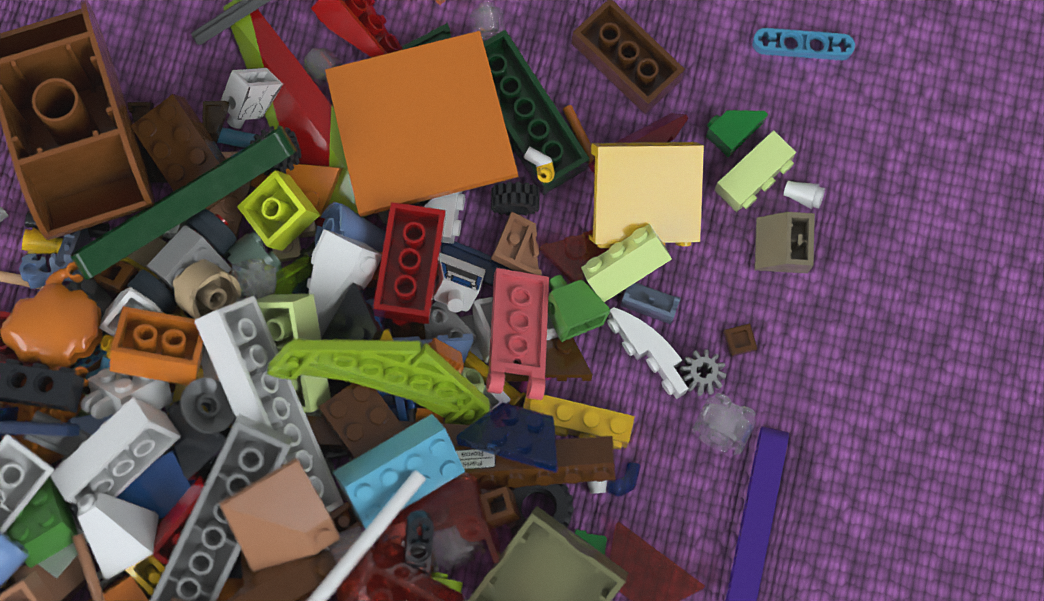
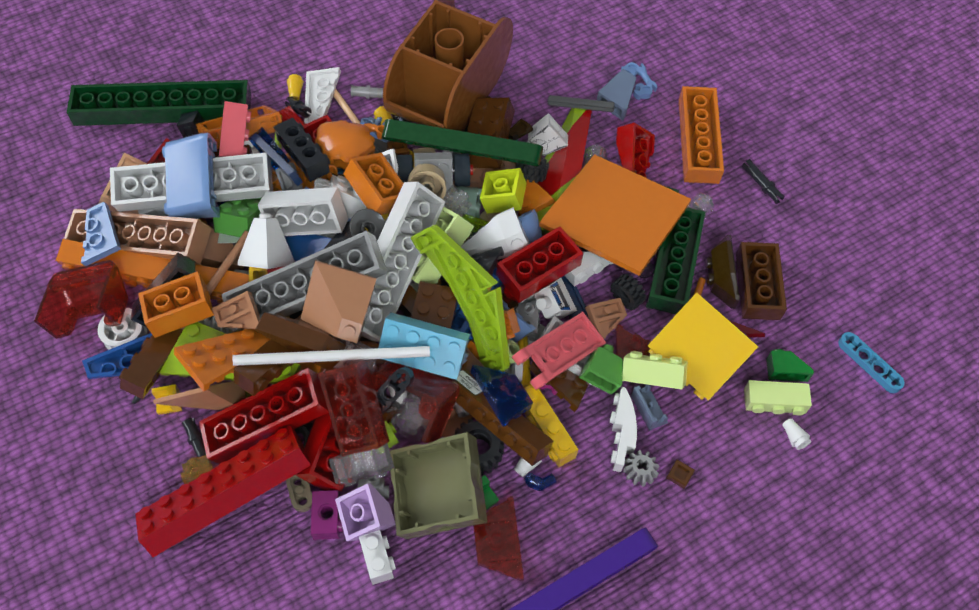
camera: 50 degrees right, 15 degrees down
reddish brown brick [480,486,522,528] -> none
arm [524,147,555,183] -> none
clear brick [692,393,756,455] -> none
dark tan slope [755,212,815,274] -> none
none -> dark brown wedge [705,235,740,309]

